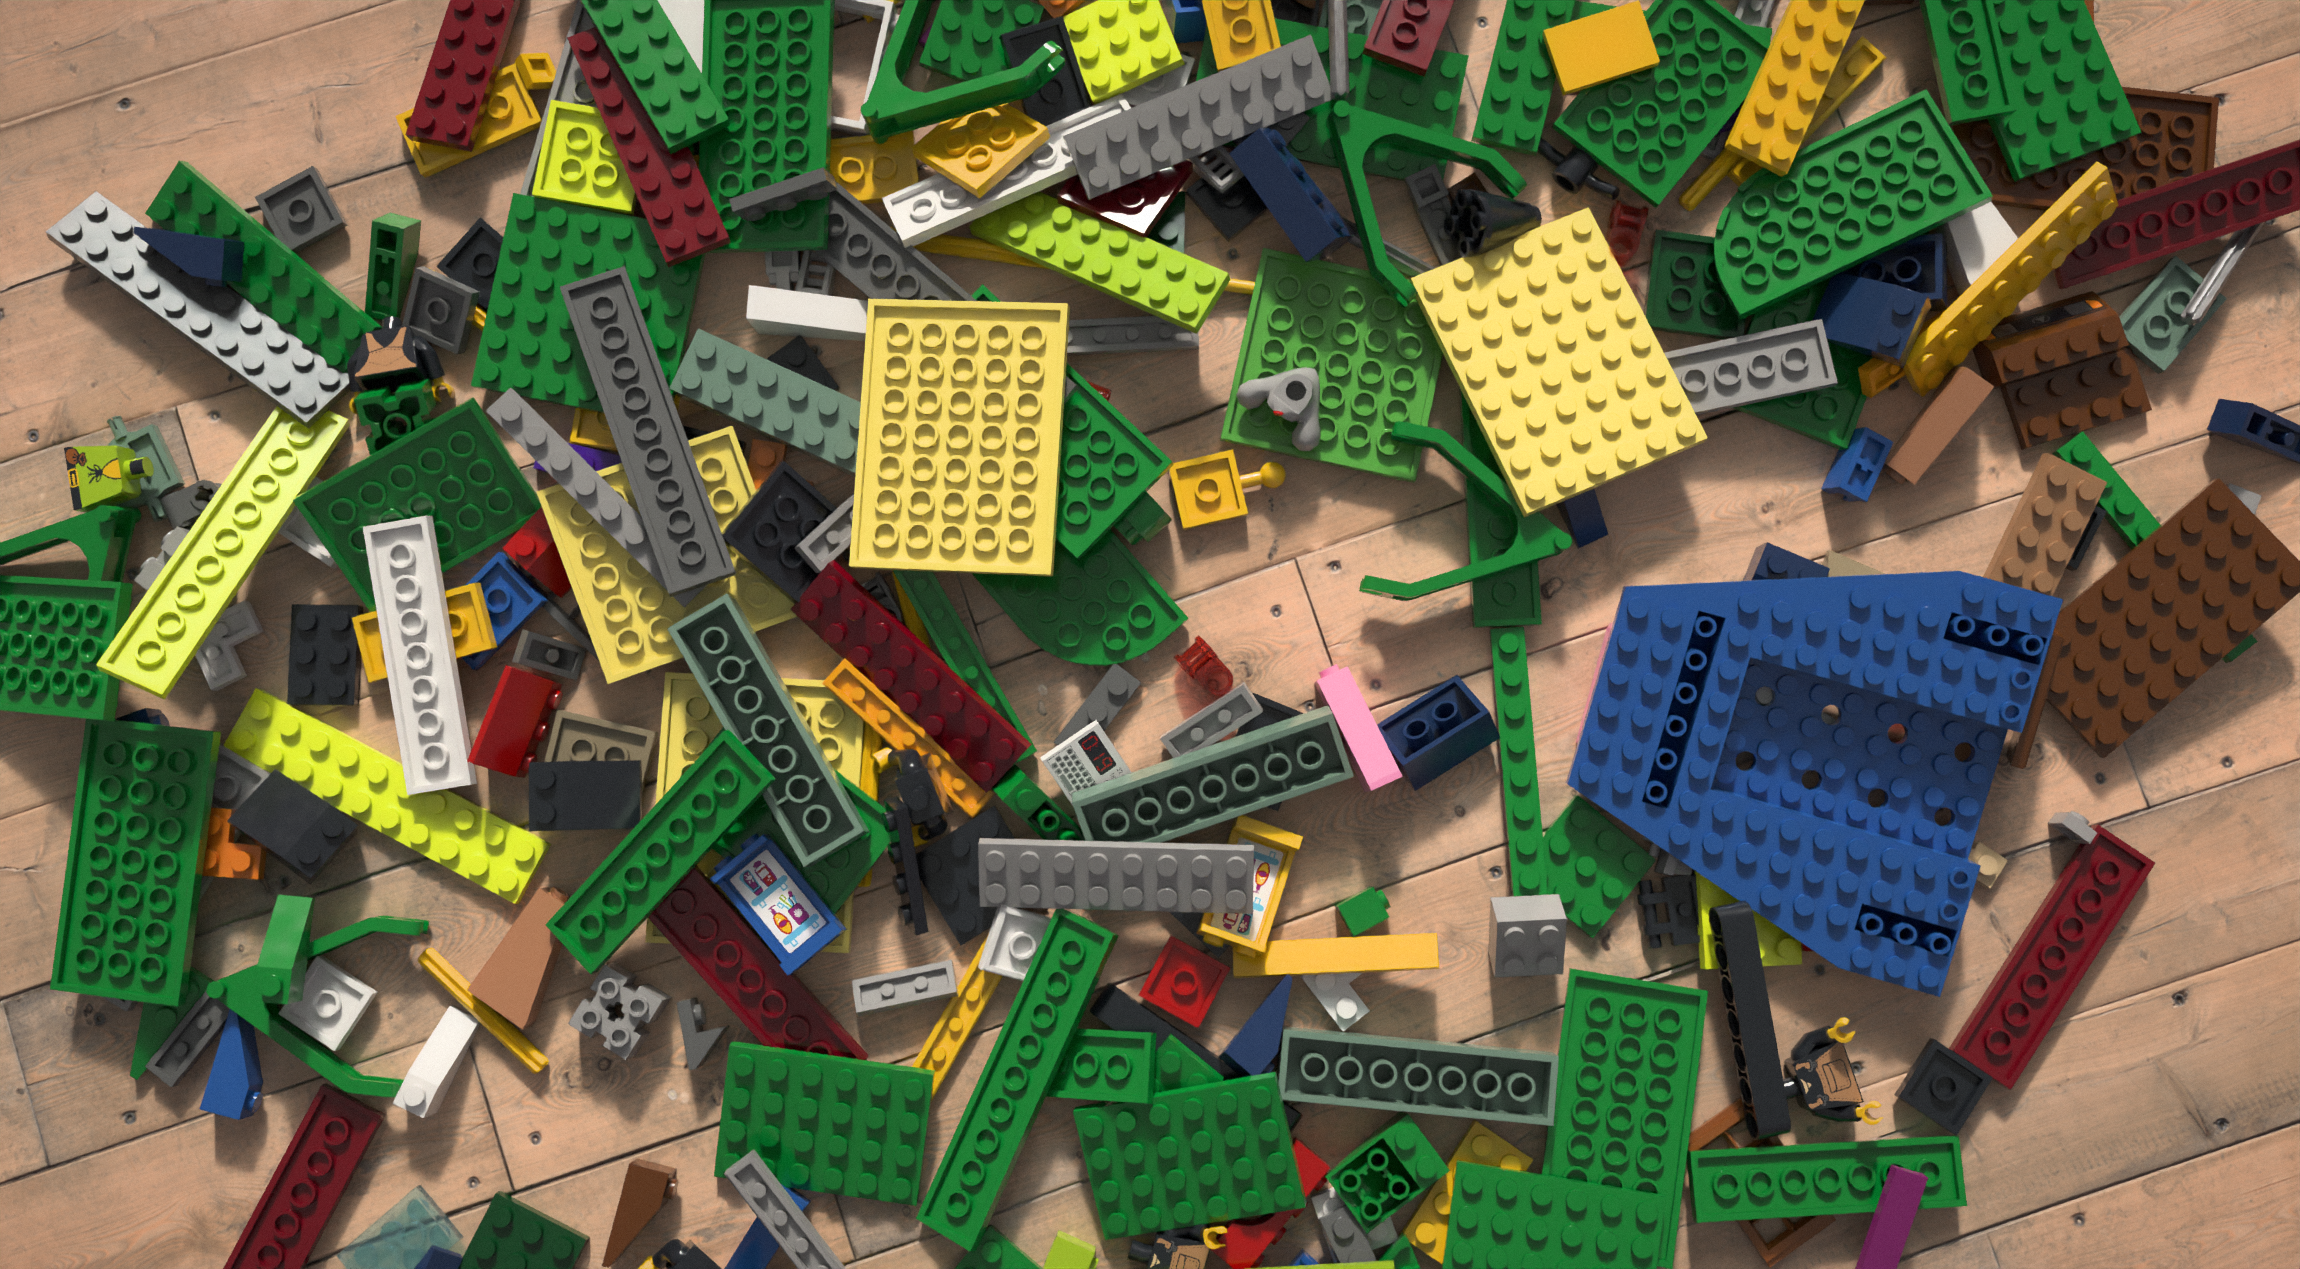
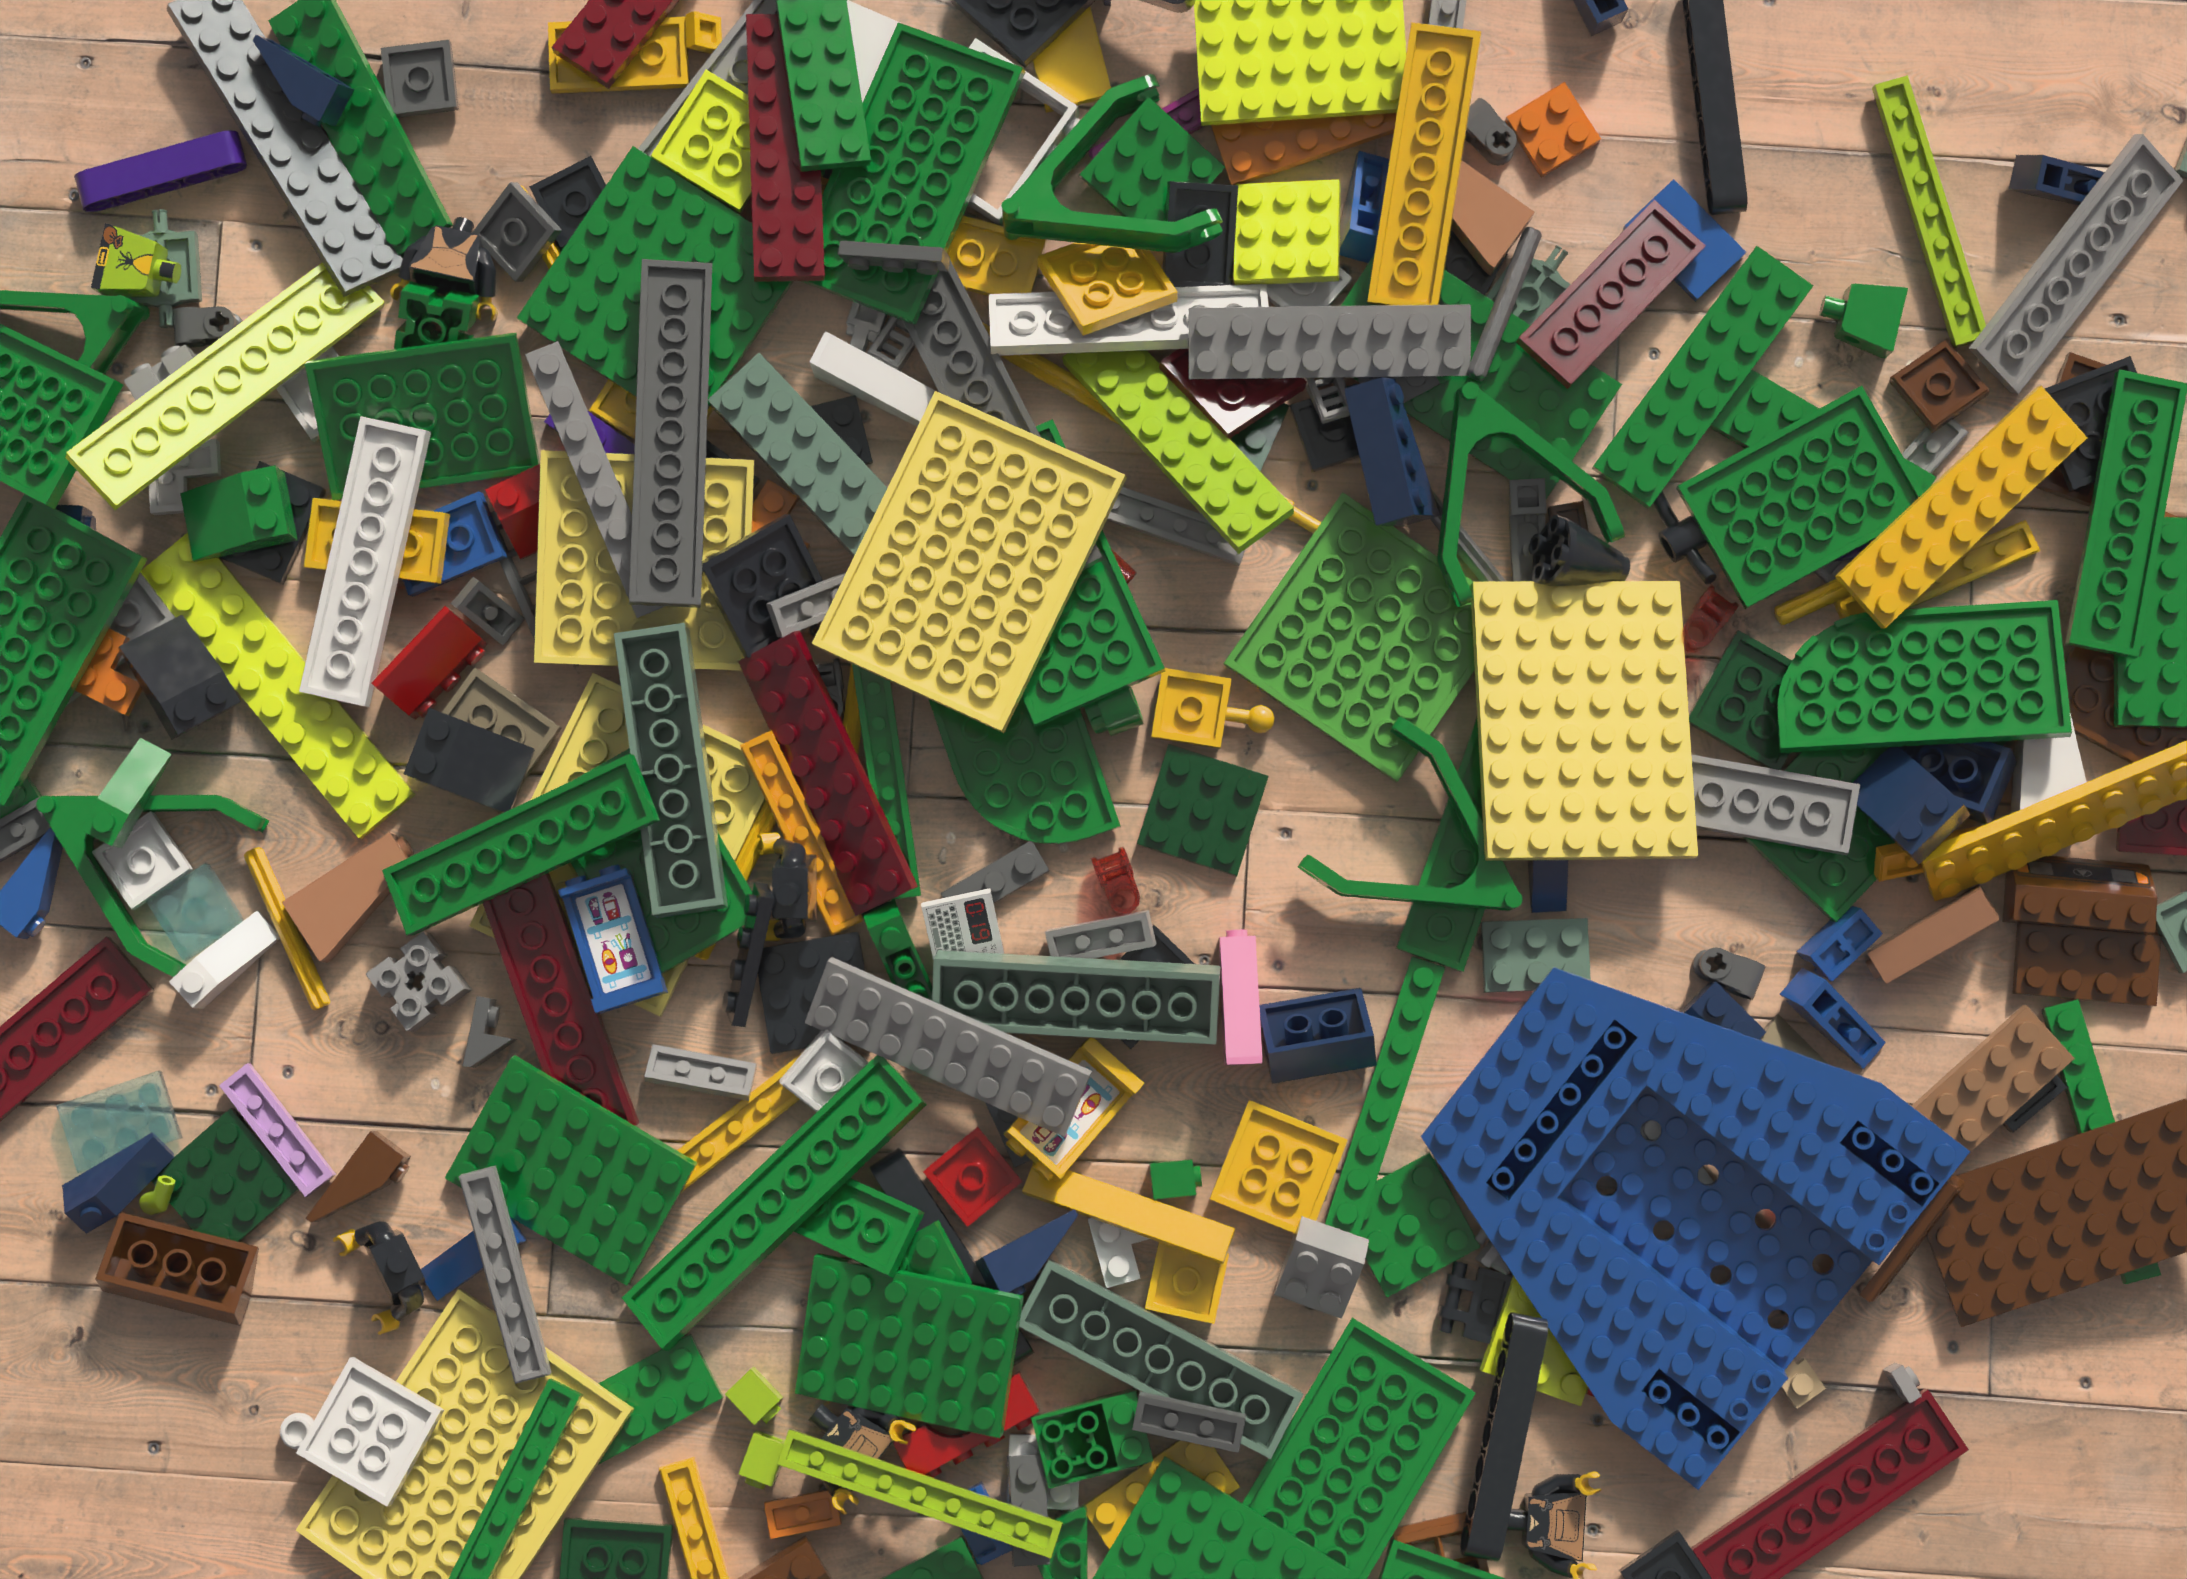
camera: 20 degrees right, 0 degrees up
green slope [365,213,421,320] -> none
light grey head [1236,367,1321,451] -> none
yellow tile [1542,0,1660,96] -> none
none -> dark purple beam [74,130,247,212]
none -> clear light blue plate [146,863,244,961]
none -> green slope [180,465,298,562]
none -> lavender plate [219,1063,336,1197]
none -> dark grey plate [1132,1391,1246,1453]
none -> dark green plate [1137,744,1269,877]
none -> yellow plate [1145,1242,1229,1324]
none -> yellow plate [1209,1100,1348,1233]
none -> sand green plate [1481,918,1591,993]
none -> dark grey piece [1692,947,1766,1000]
none -> blue slope [1780,968,1886,1069]

